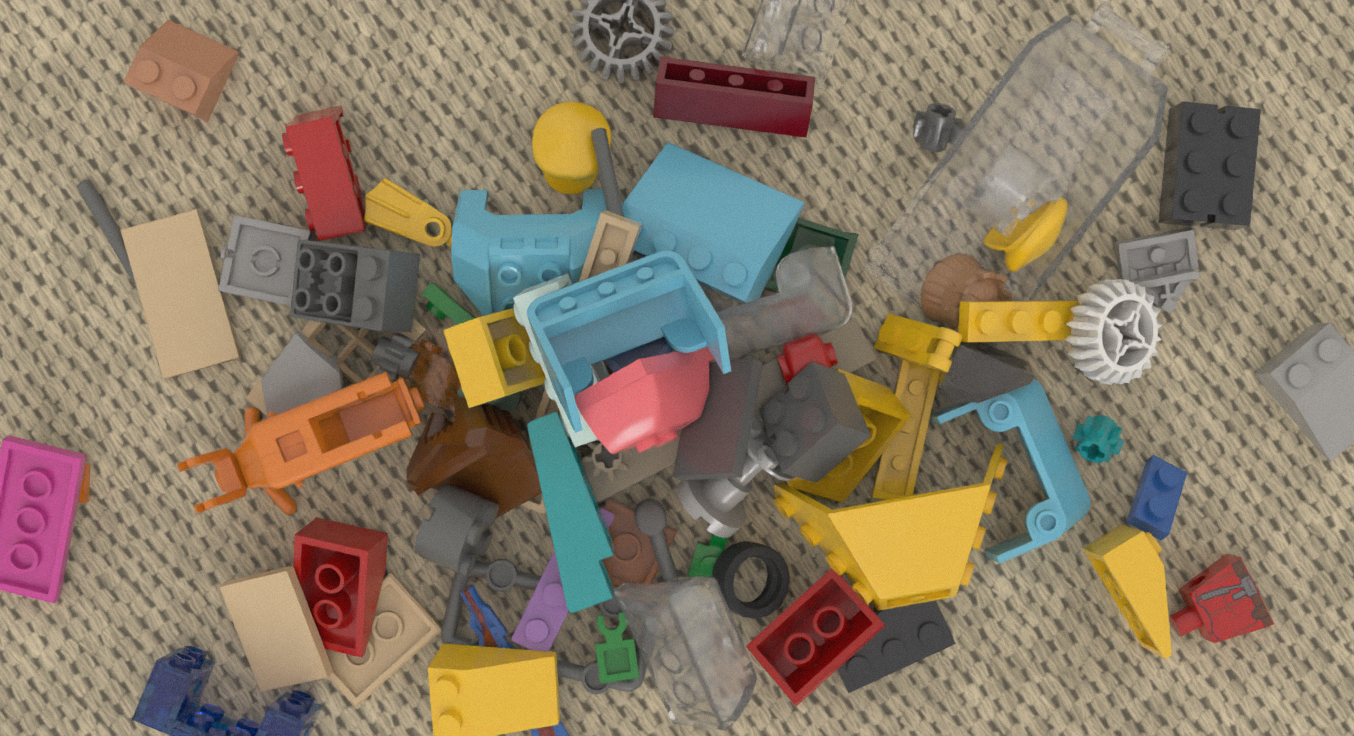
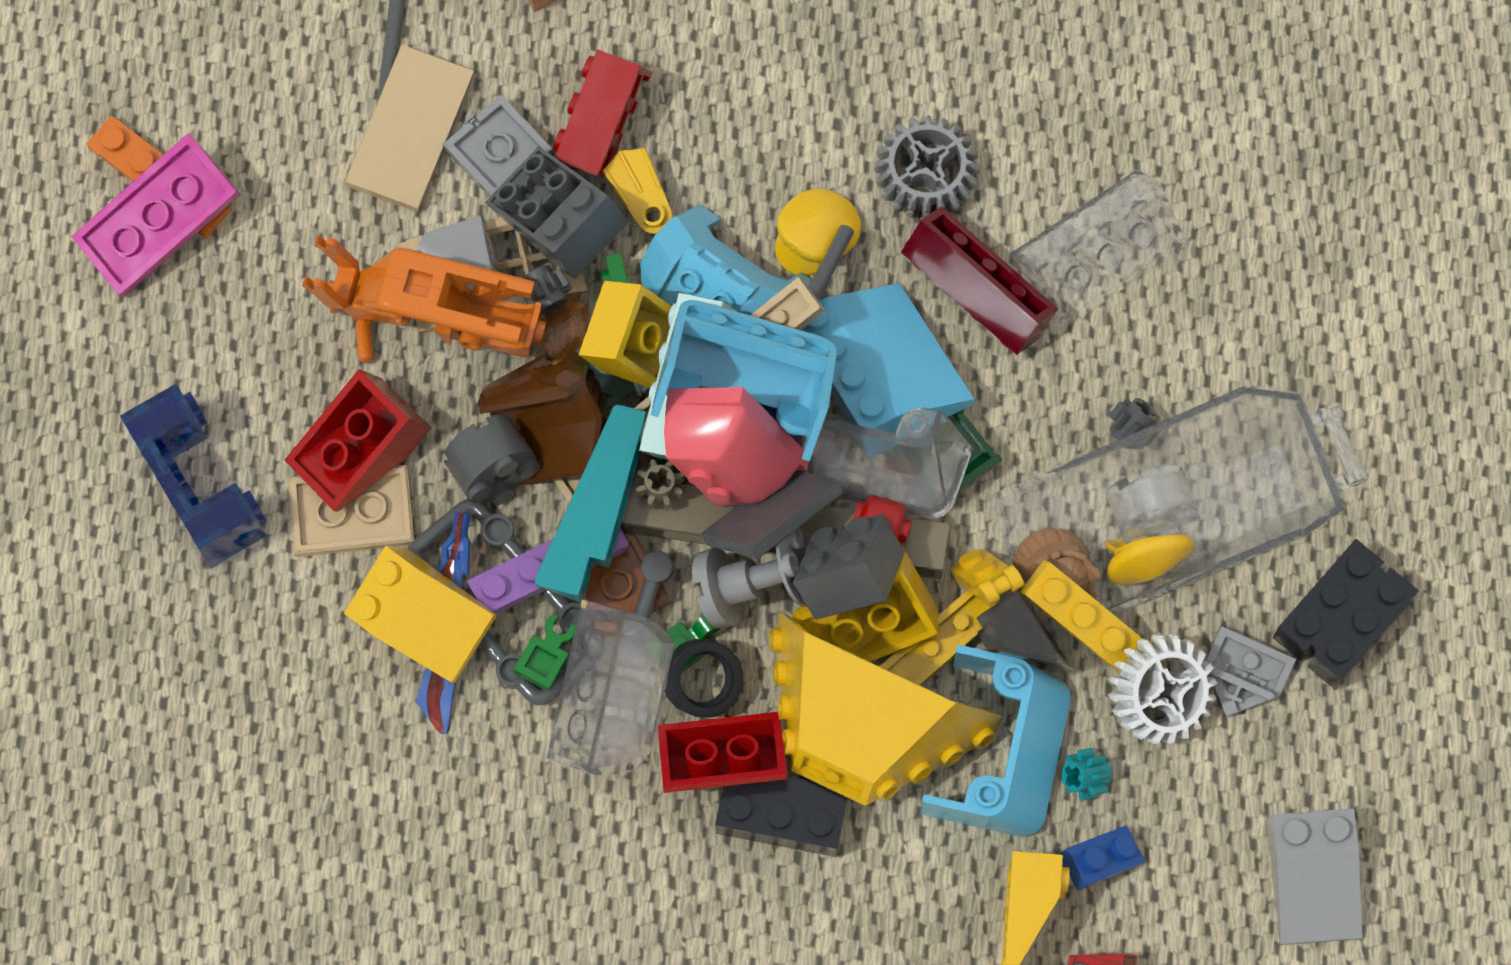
camera: 35 degrees right, 15 degrees down
tan tile [219,565,334,692] -> none

